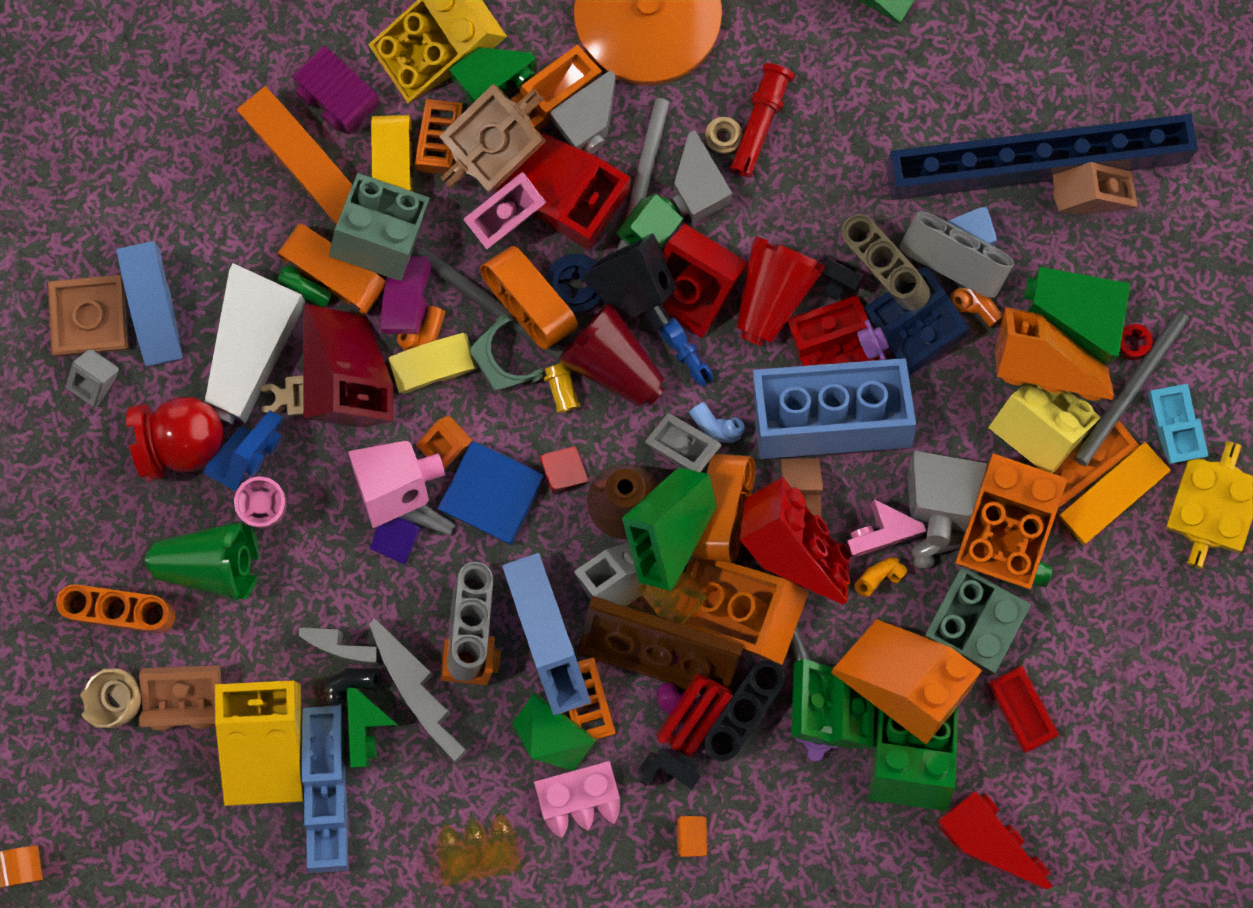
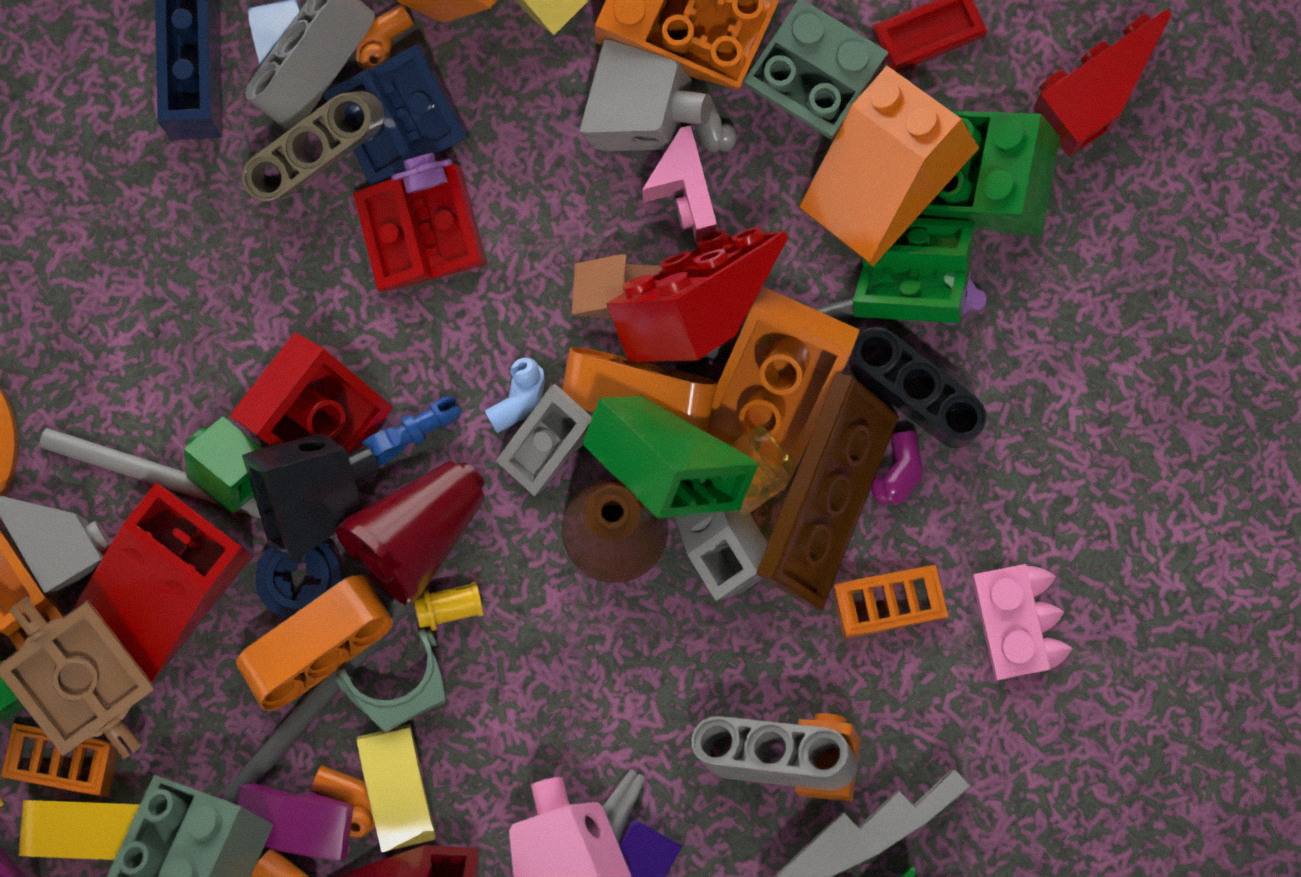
camera: 85 degrees left, 0 degrees up
orange slope [416,415,473,470] -> none
clear yellow plate [436,812,522,886] -> none
blue slope [437,441,546,546] -> none
bright pink slope [463,172,547,249] -> none
medium blue slope [502,553,591,716] -> none
green slope [512,692,597,771] -> none
slope [539,446,589,495] -> none
black bracket [638,749,701,790] -> none
red tile [656,673,732,758] -> none
light grey slope [671,130,733,224] -> none
orange slope [677,816,707,857] -> none
tan plate [705,117,743,154] -> none
red pin [729,63,795,178] -> none
red cone [736,236,825,347] -> none
medium blue slope [753,358,916,459] -> none
black tile [822,256,864,301] -> none
light orange arm [855,557,907,597] -> none

